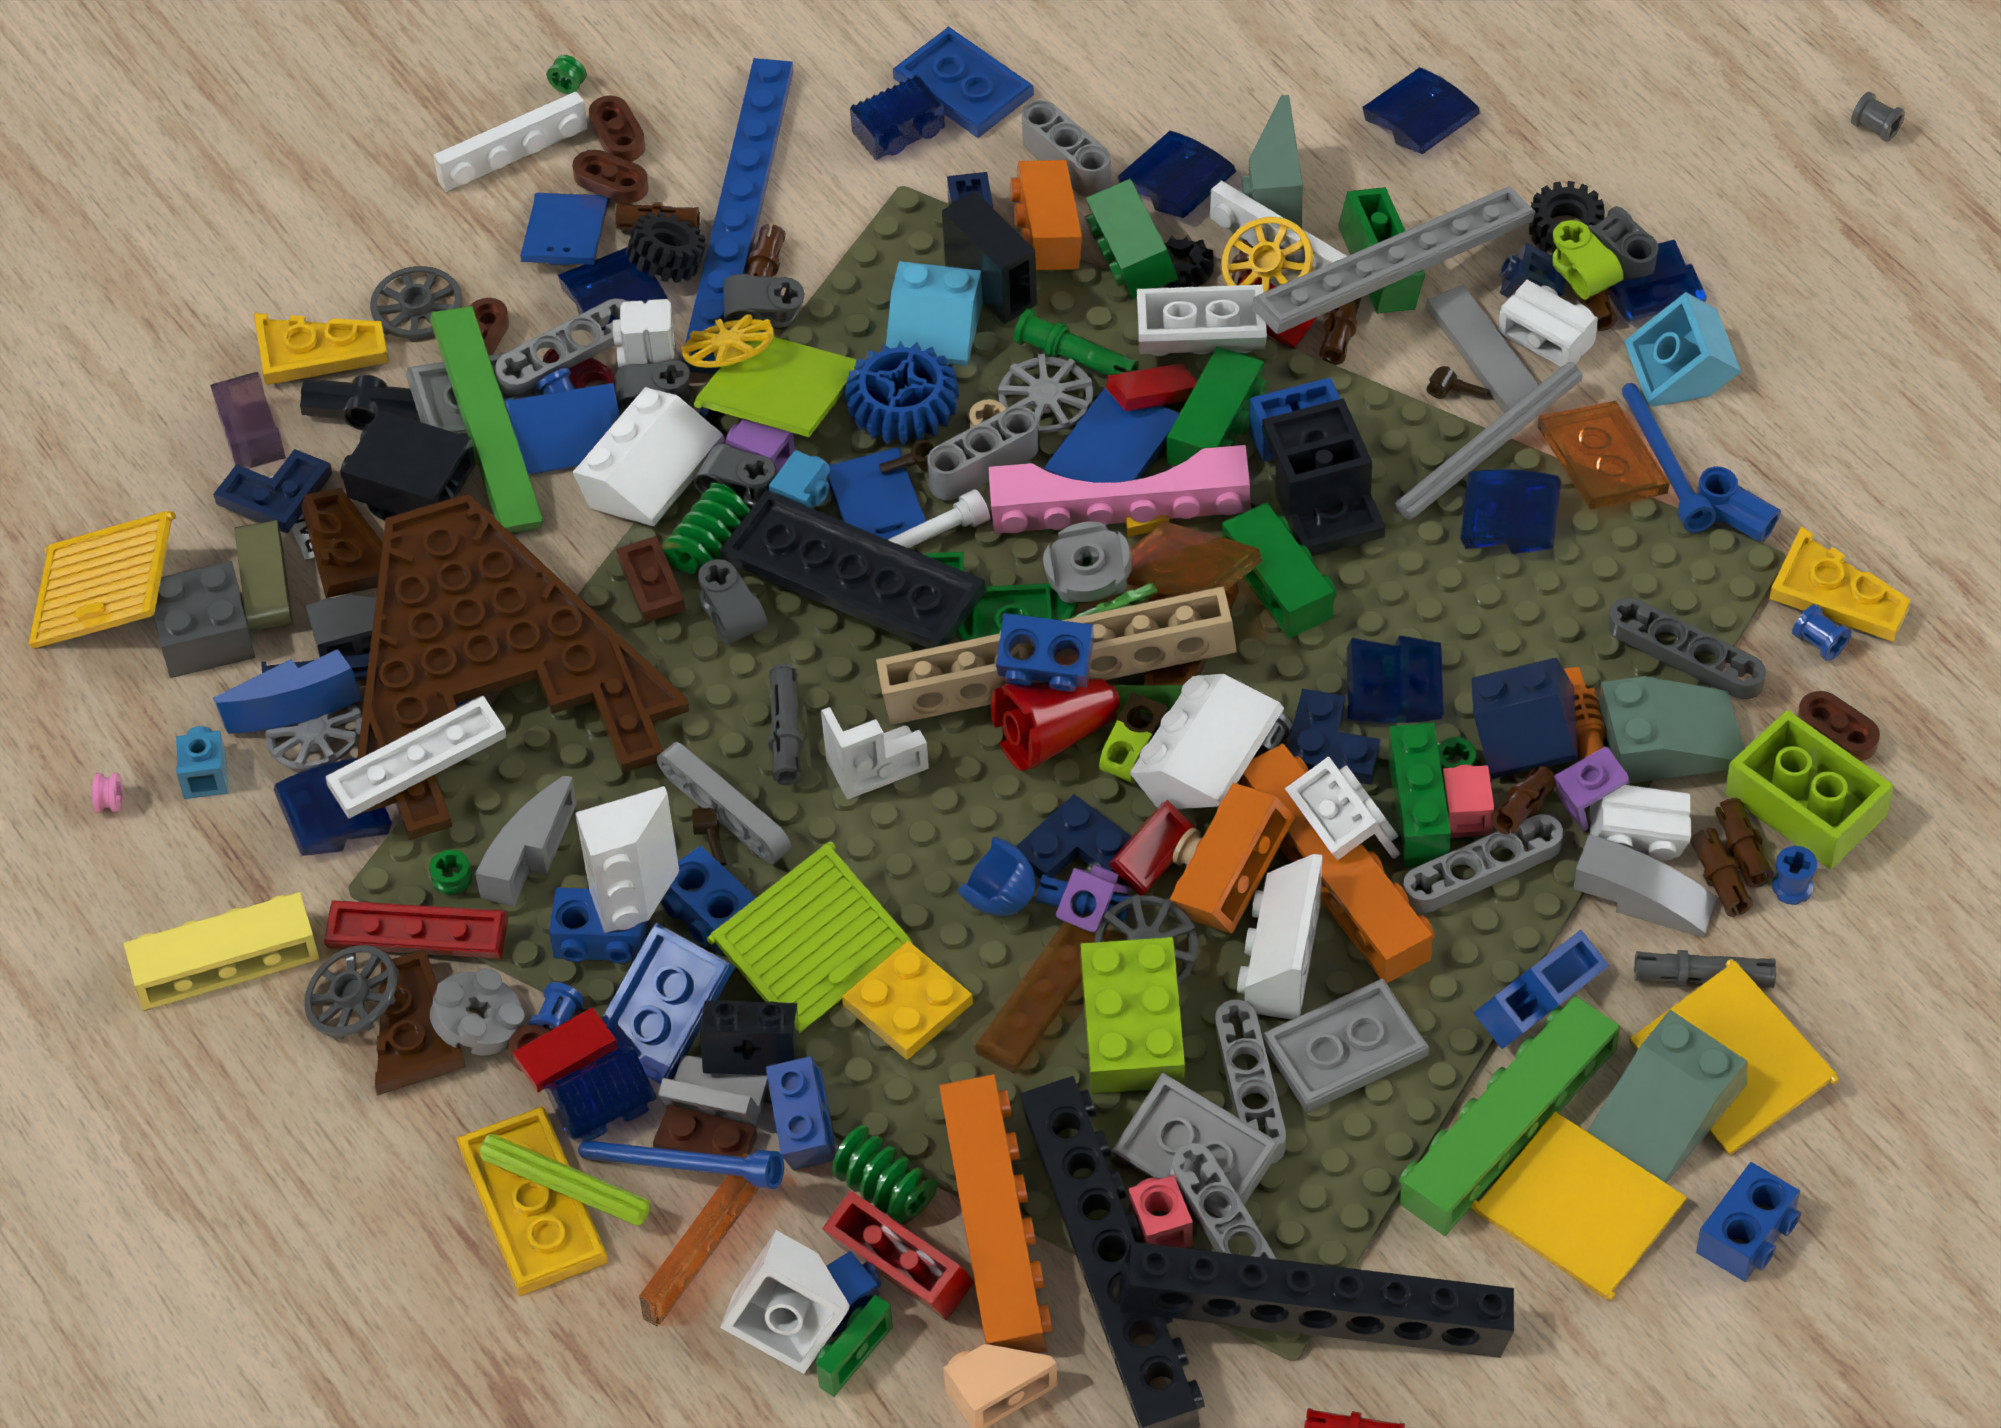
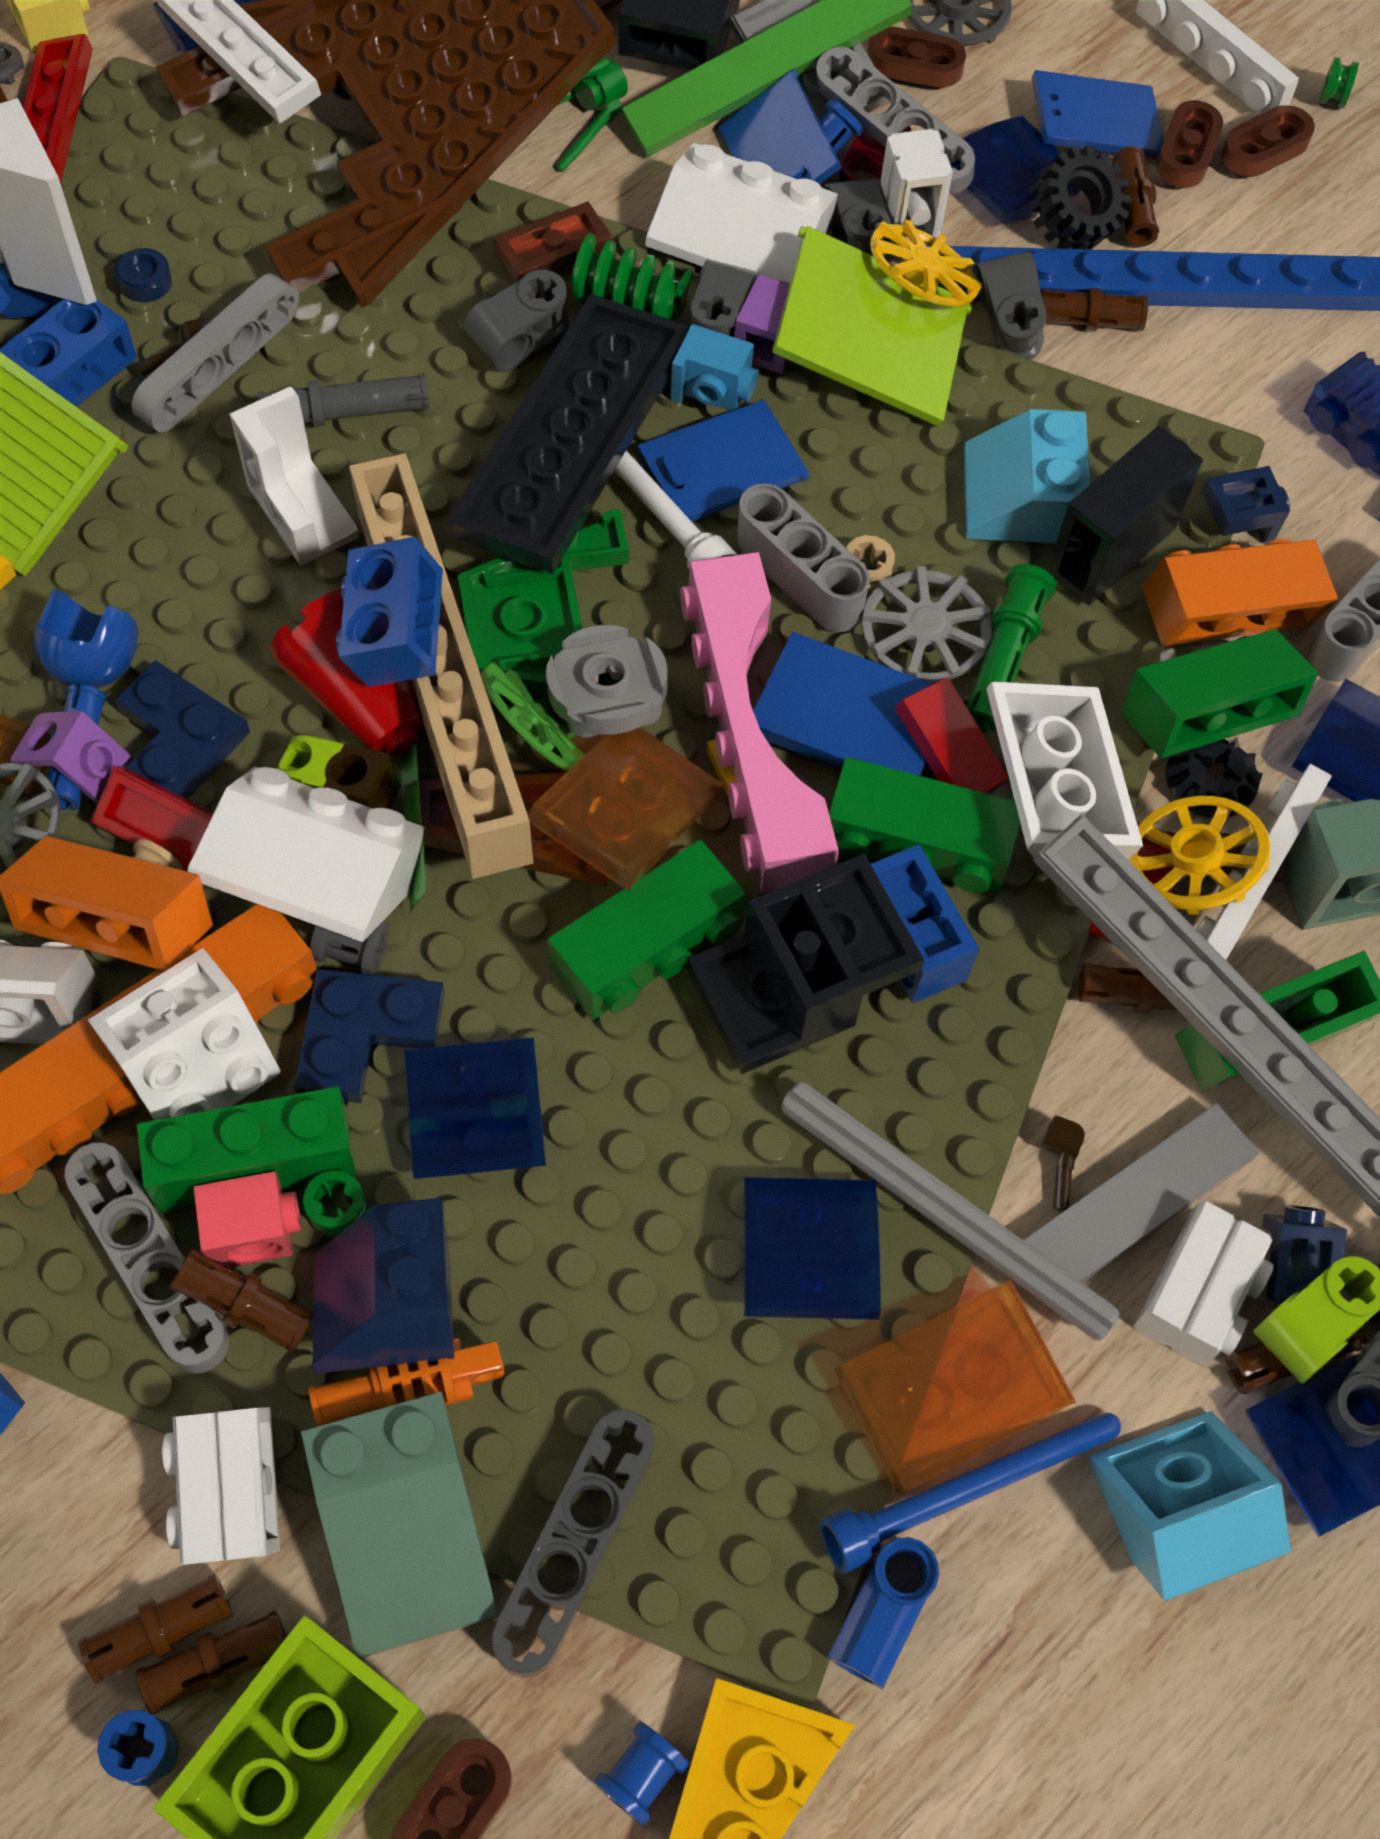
camera: 75 degrees right, 10 degrees up
green bush [429,849,472,895] -> none
light grey slope [475,775,577,906] -> none
blue gear [845,340,959,446] -> none
dark brown hand [879,440,934,474] -> none
medium lavender bracket [1554,747,1629,832] -> none
light grey slope [1573,834,1717,938] -> none

